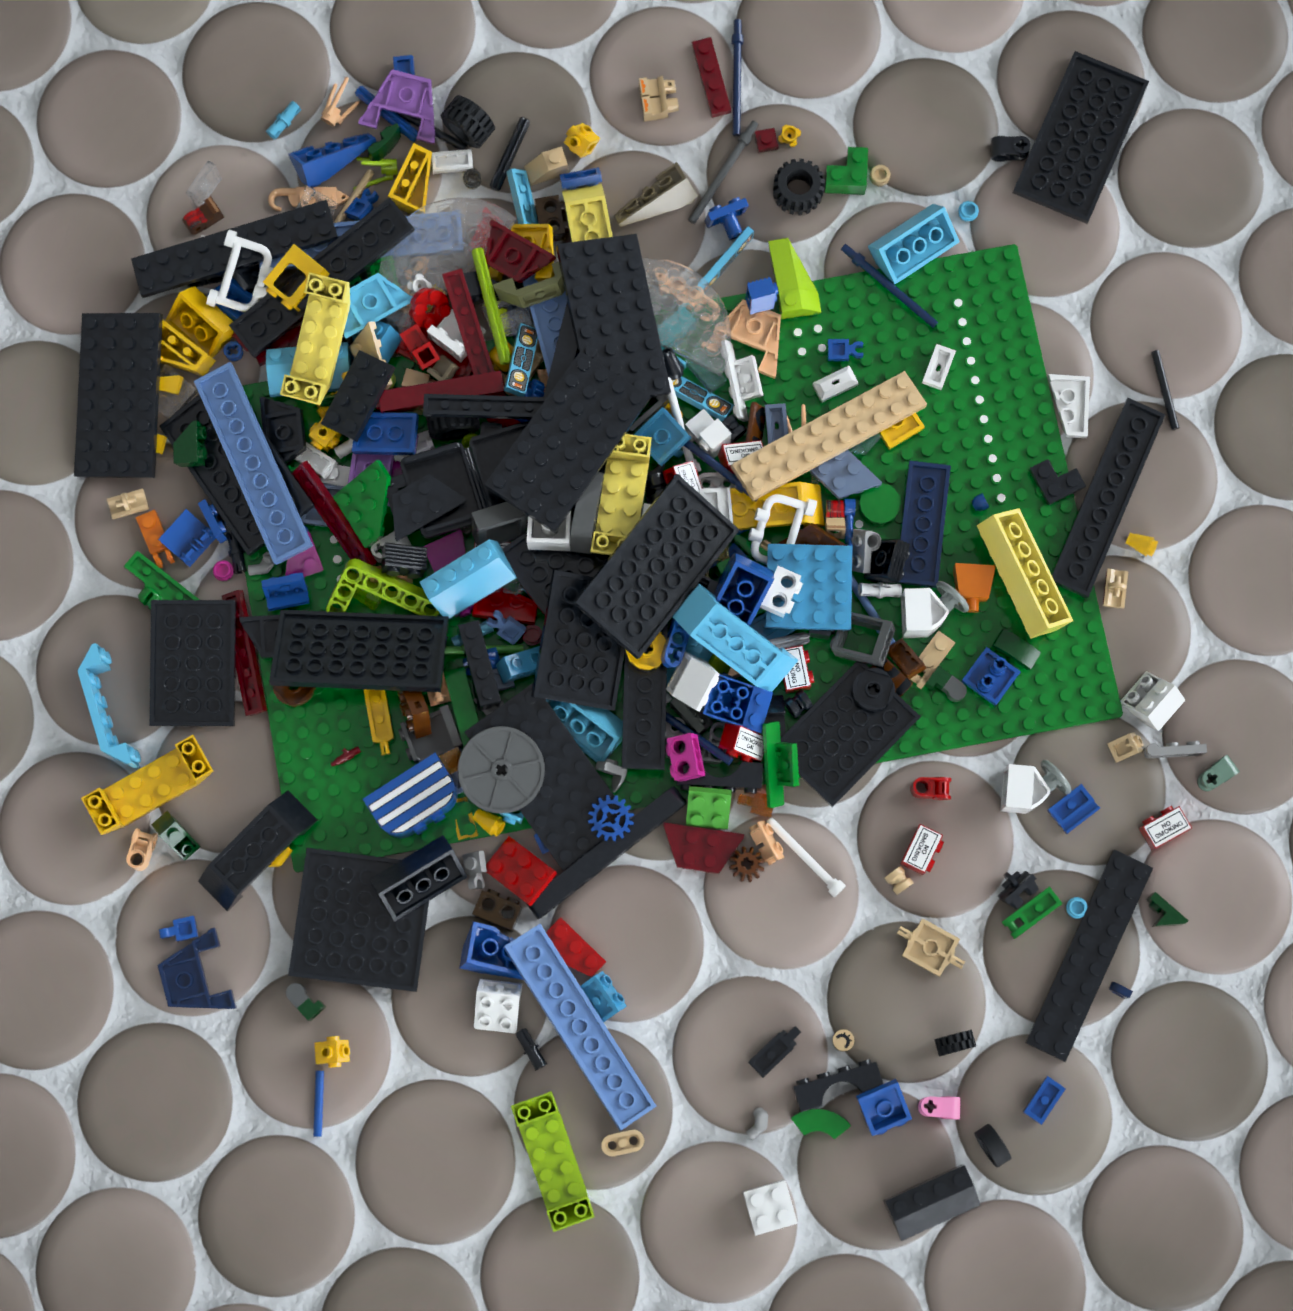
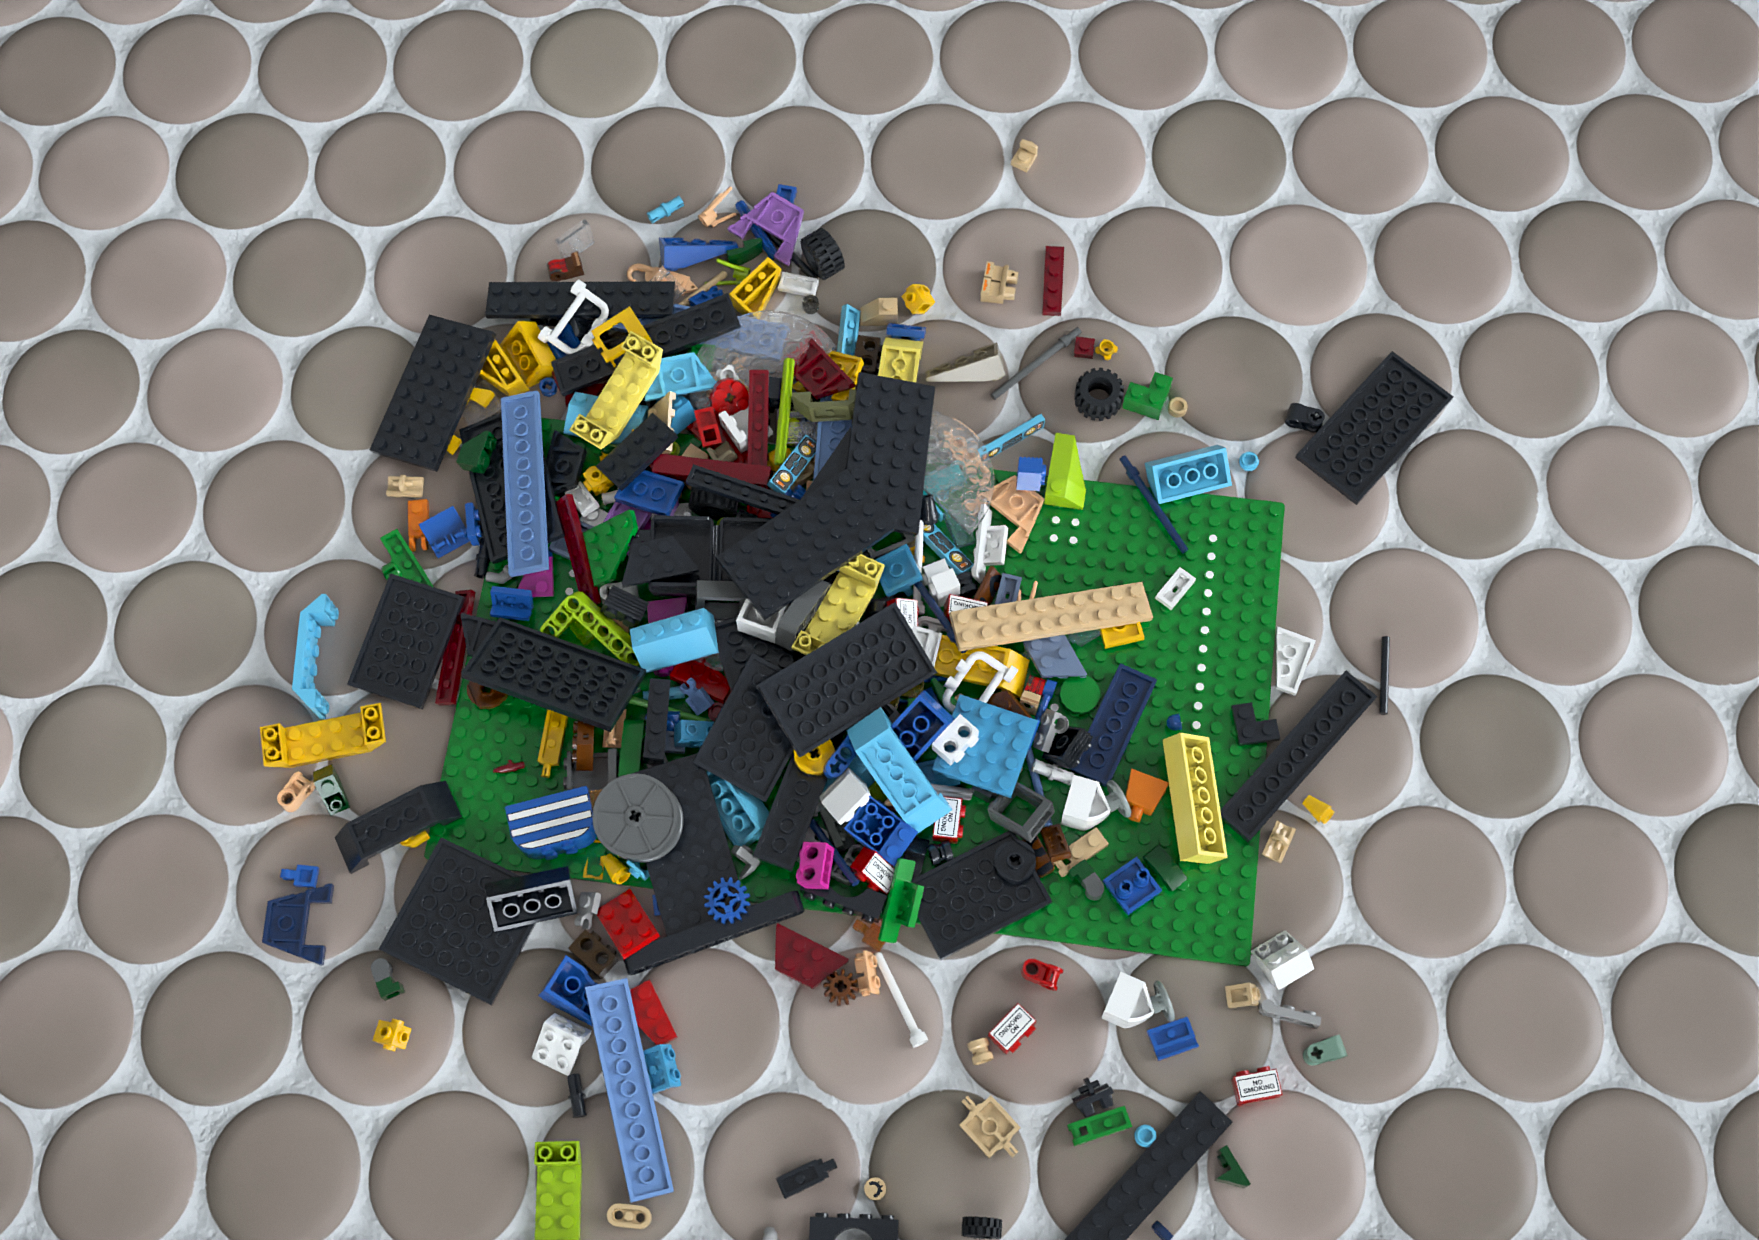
camera: 20 degrees right, 10 degrees down
dark pink plate [213,560,234,581] -> none
blue bar [313,1071,324,1137] -> none
black axle [490,117,530,191] -> none
bright green plate [686,786,732,830] -> none
blue plate [705,197,749,240] -> none
dark blue bar [731,19,744,136] -> none
white piece [812,366,859,403] -> none
blue plate [828,339,863,361] -> none

